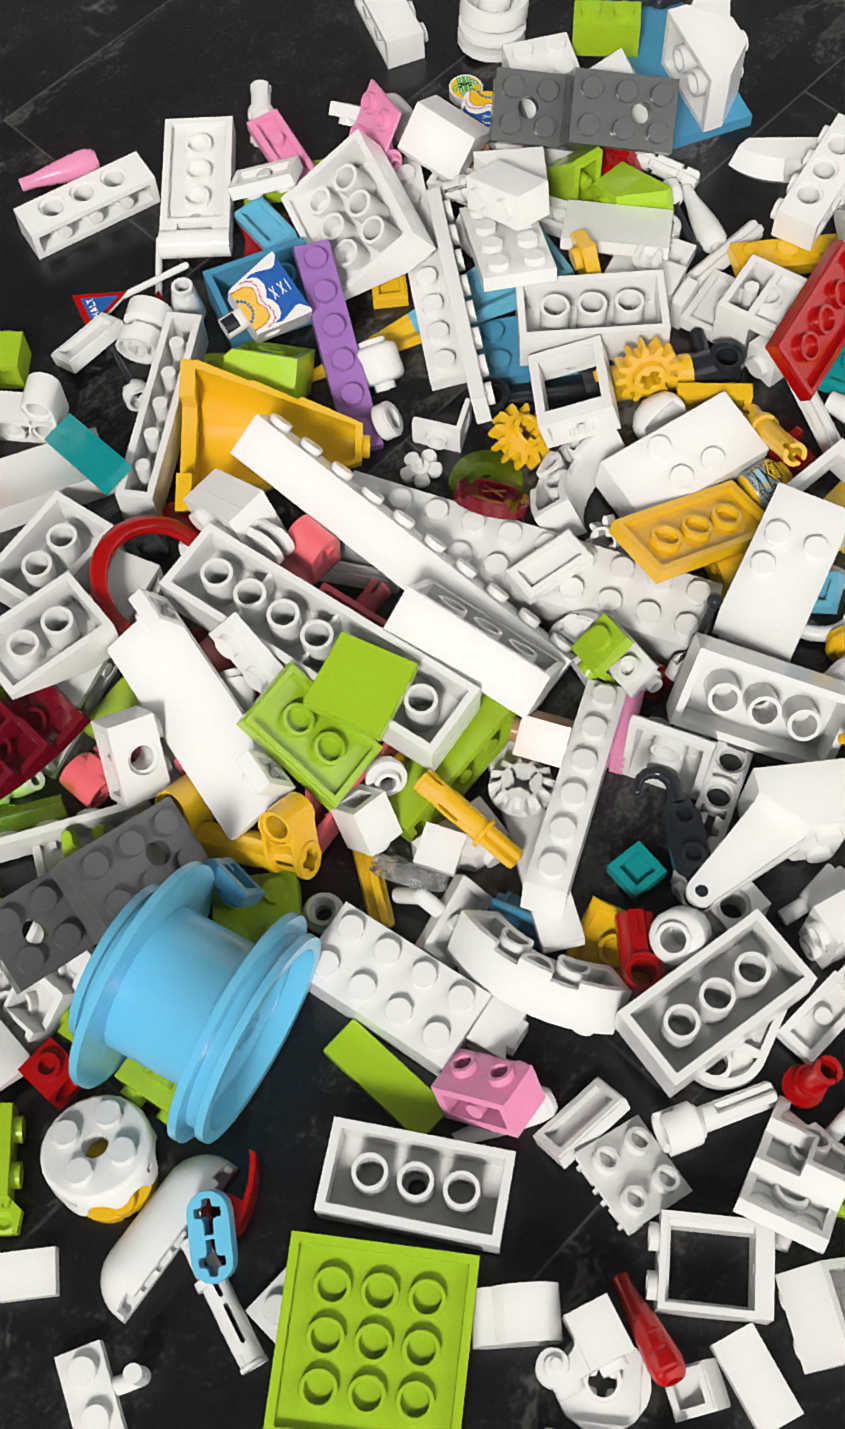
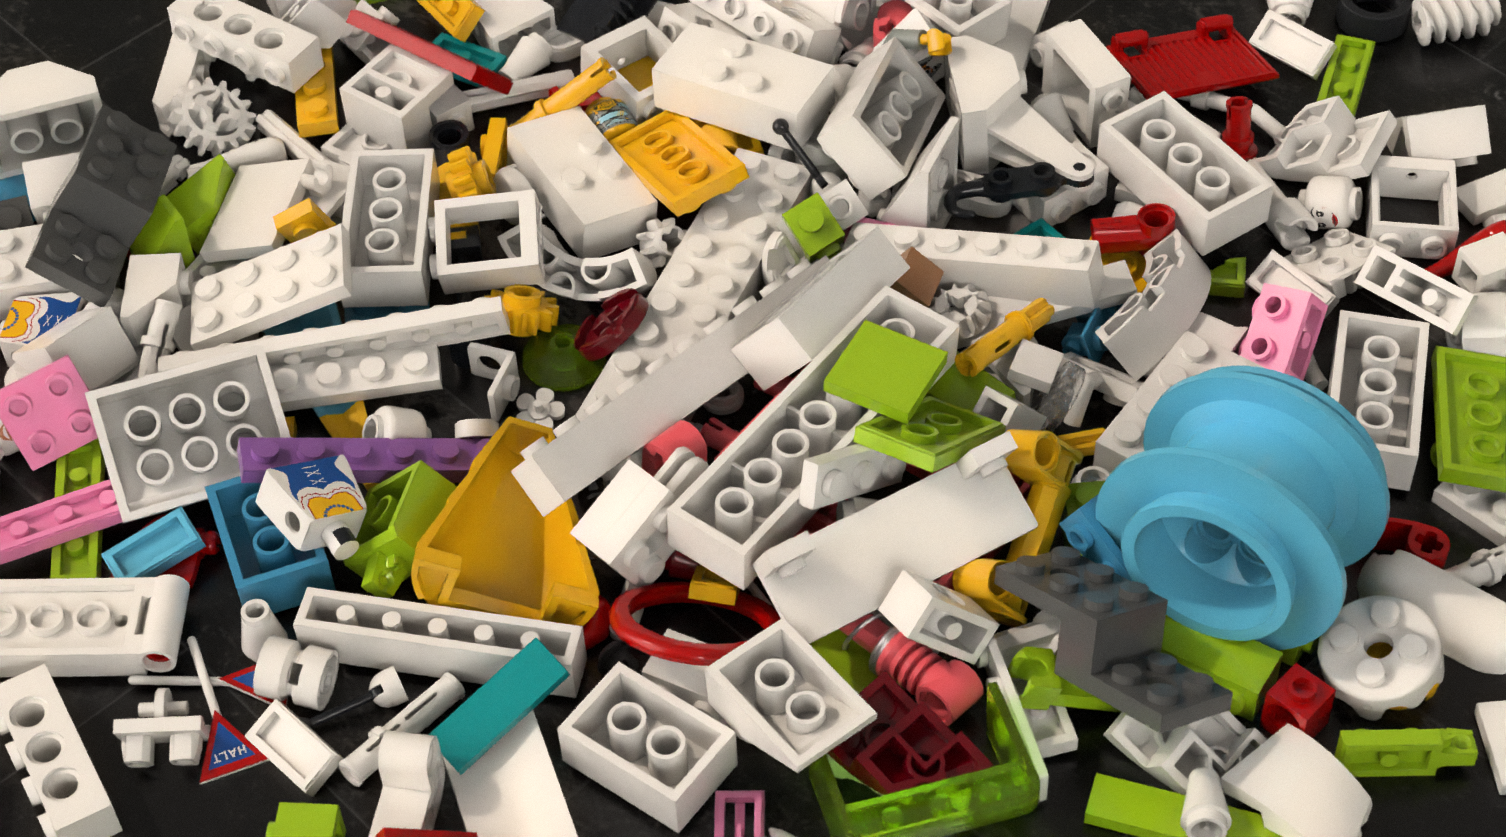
camera: 90 degrees left, 15 degrees down
medium azure beam [186,1189,238,1284] -> none
white plate [227,156,303,201] -> none
white plate [365,756,407,796] -> none
white brick [466,160,549,231] -> none
white tile [505,529,593,605] -> none
white head [649,905,712,966] -> none
none -> white hips [113,688,211,768]
none -> white gear [168,77,256,158]
none -> white pin [338,672,465,787]
none -> lime tile [1208,257,1246,298]
none -> white head [1298,175,1363,230]
none -> white slope [1354,245,1478,336]

